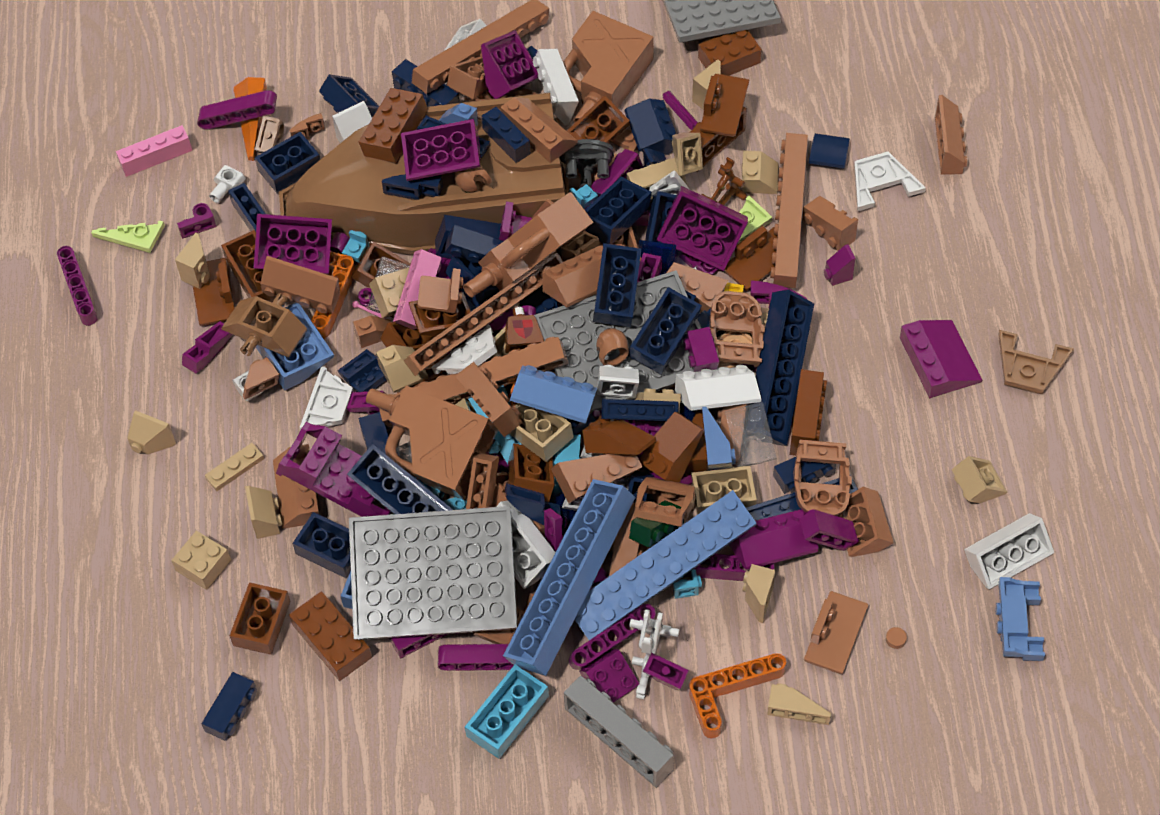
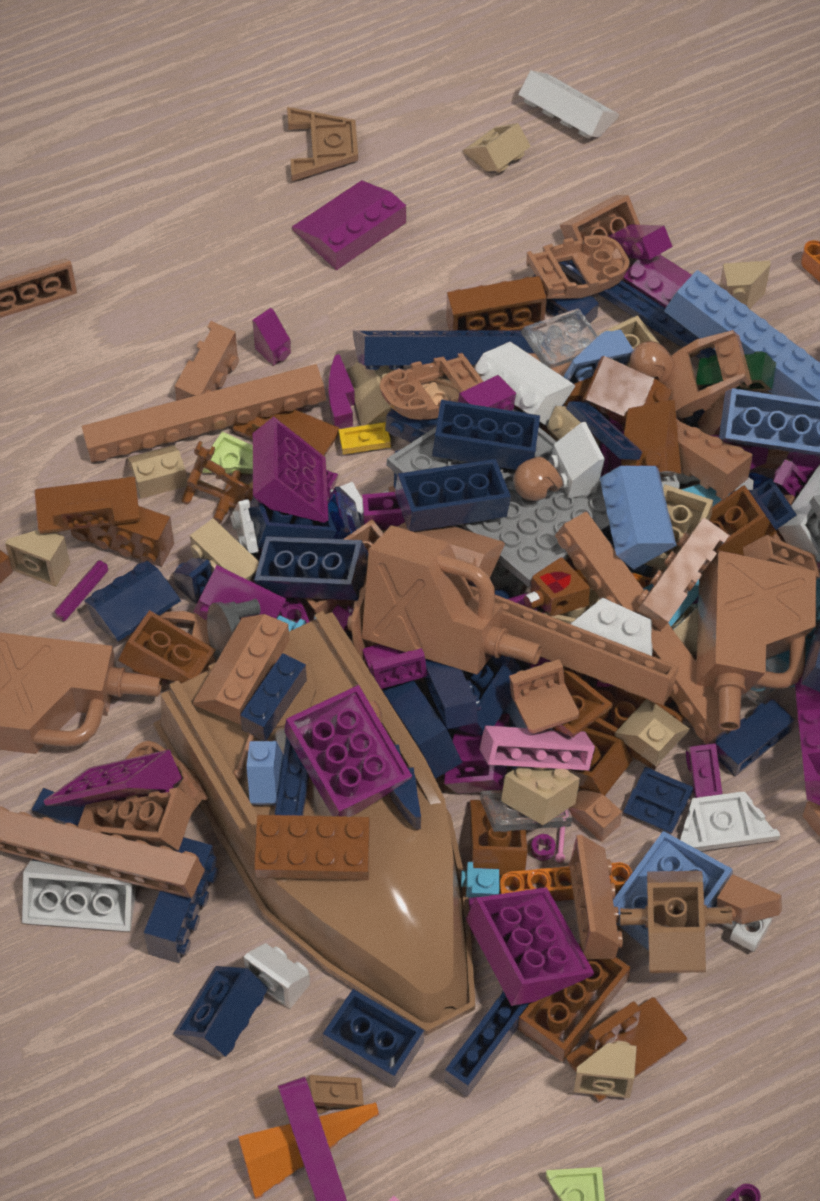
camera: 115 degrees left, 0 degrees up
magenta plate [177,203,217,239] -> none
magenta slope [182,321,233,374] -> none
white piece [209,165,246,203] -> none
nougat slope [290,113,325,140] -> none
white slope [533,49,579,125] -> none
nougat wedge [665,262,729,313] -> none
tan slope [672,132,703,176] -> none
nougat bracket [804,591,868,674] -> none
dark blue slope [809,133,850,169] -> none
white wing [854,152,926,211] -> none
nougat tile [886,627,907,649] -> none
medium blue bracket [995,577,1045,661] -> none
none -> nougat helmet [629,341,673,384]

